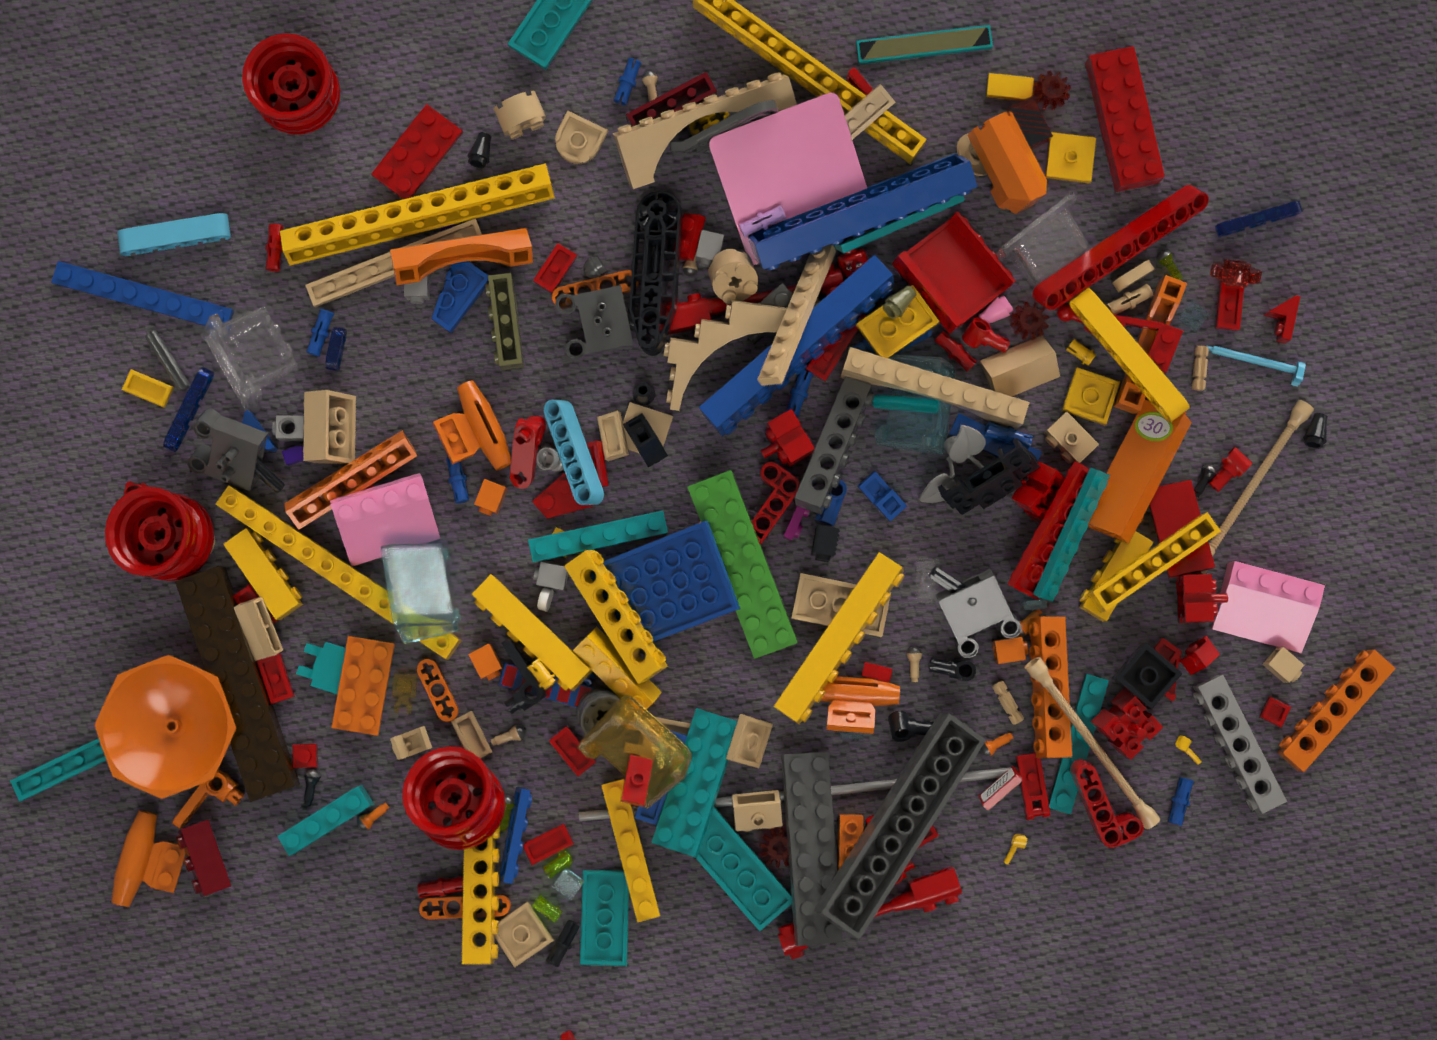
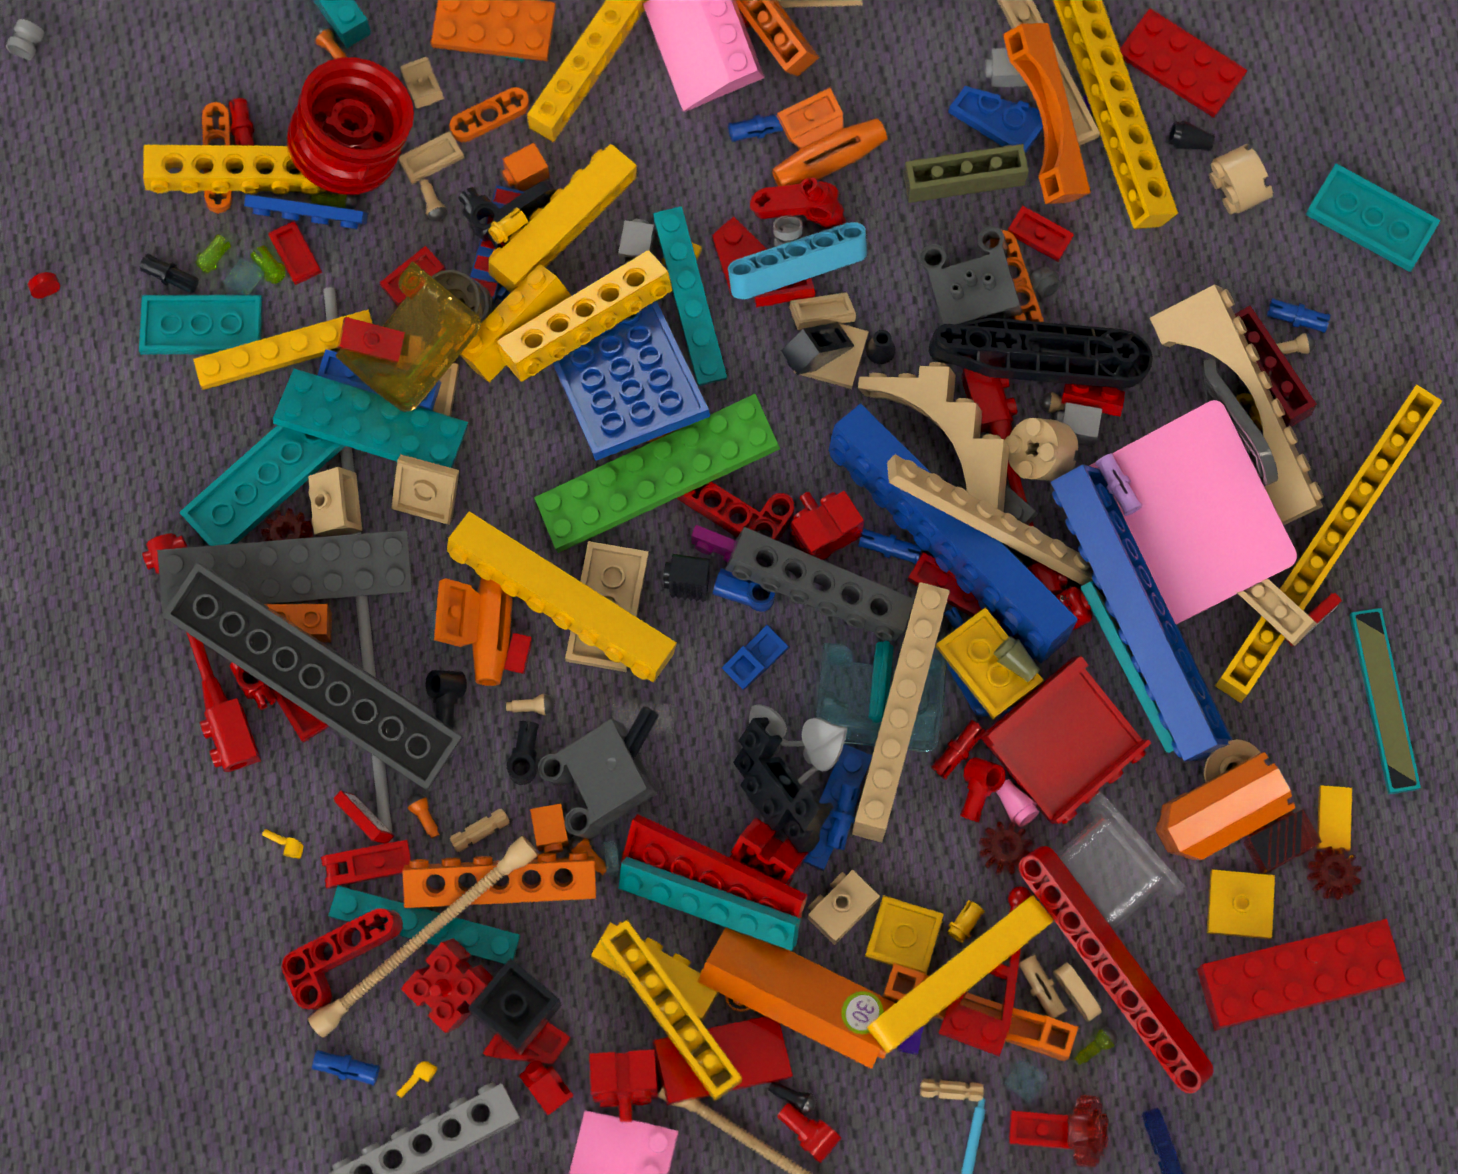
camera: 90 degrees right, 10 degrees down
clear light blue windscreen [381,543,461,644] -> none
clear yellow plate [392,673,418,714] -> none
orange brick [474,479,508,516] -> none
tan tile [494,901,554,968] -> none
white tile [537,588,554,612] -> none
tan tile [555,111,608,164] -> none
tan slope [979,335,1060,397] -> none

